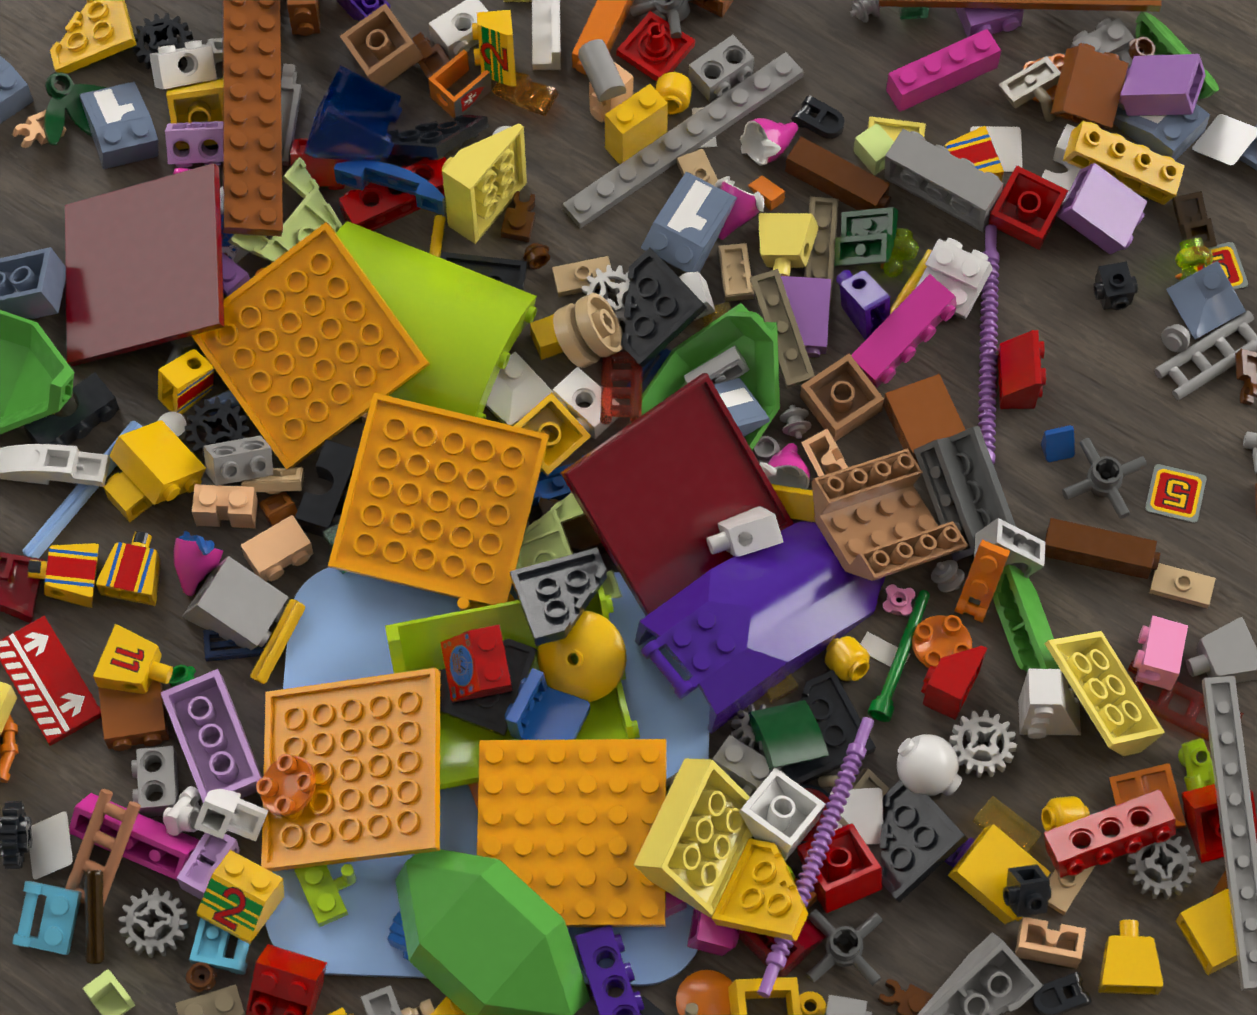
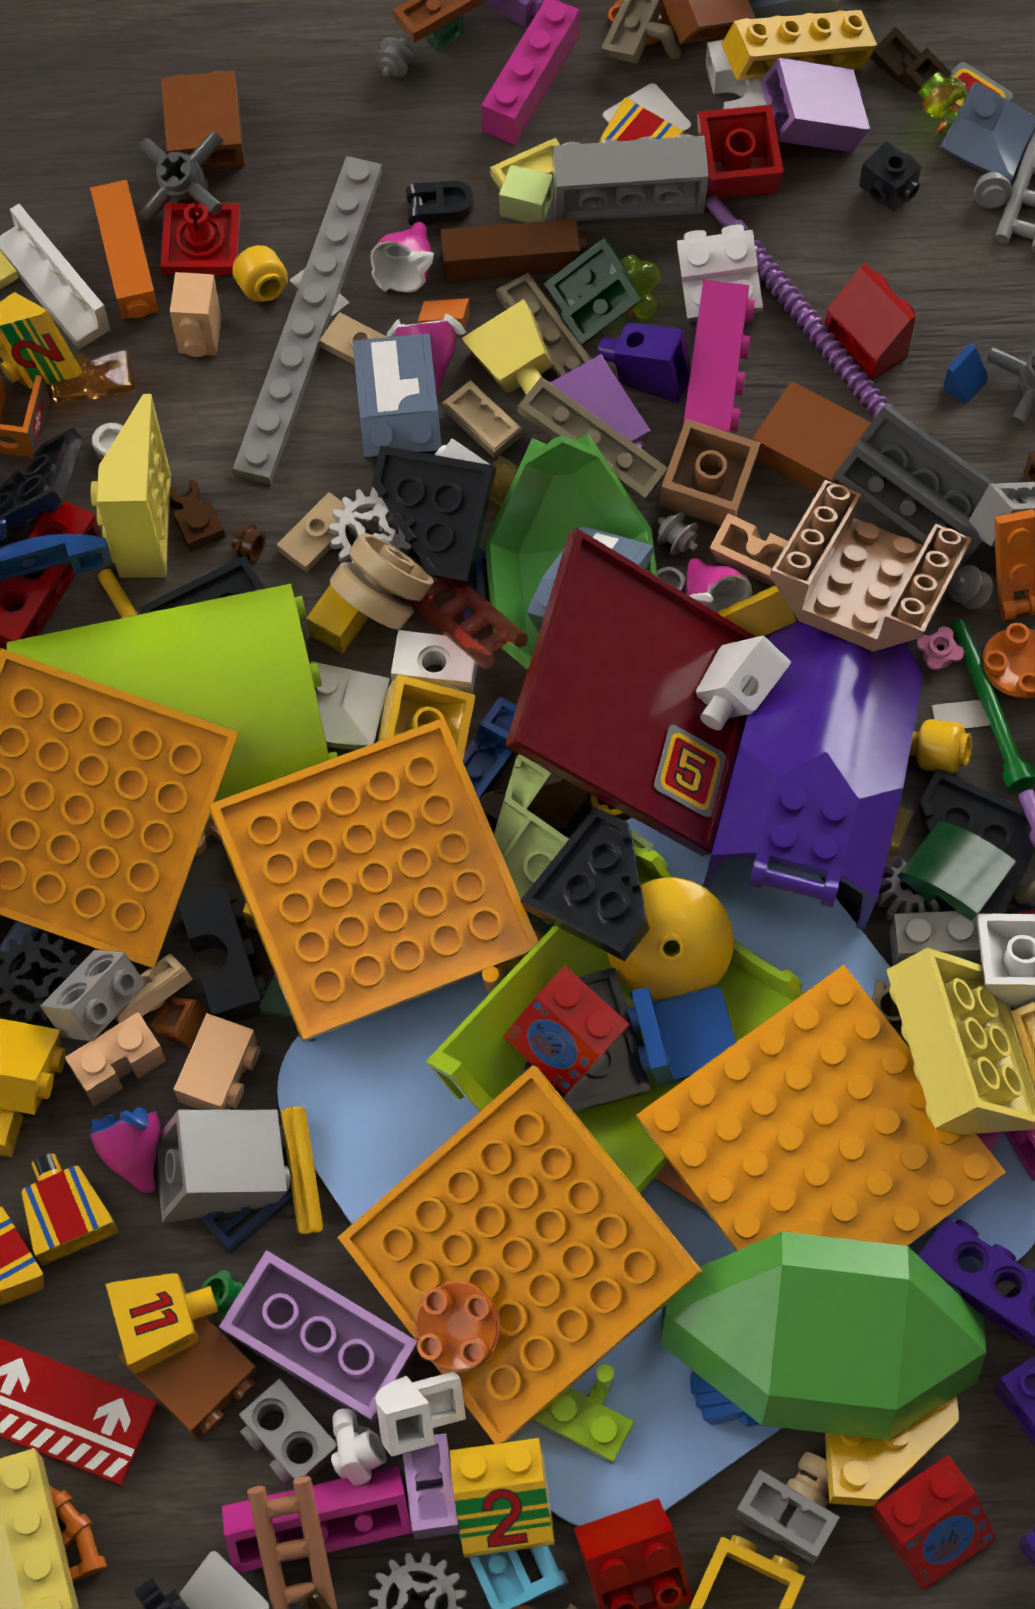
camera: 35 degrees left, 0 degrees up
light grey brick [578,39,626,102] -> none
yellow brick [605,84,668,165] -> none
light grey brick [684,345,750,384] -> none
light grey brick [689,35,754,102] -> none
yellow bar [890,249,932,313] -> none
none -> sticker [654,725,726,818]

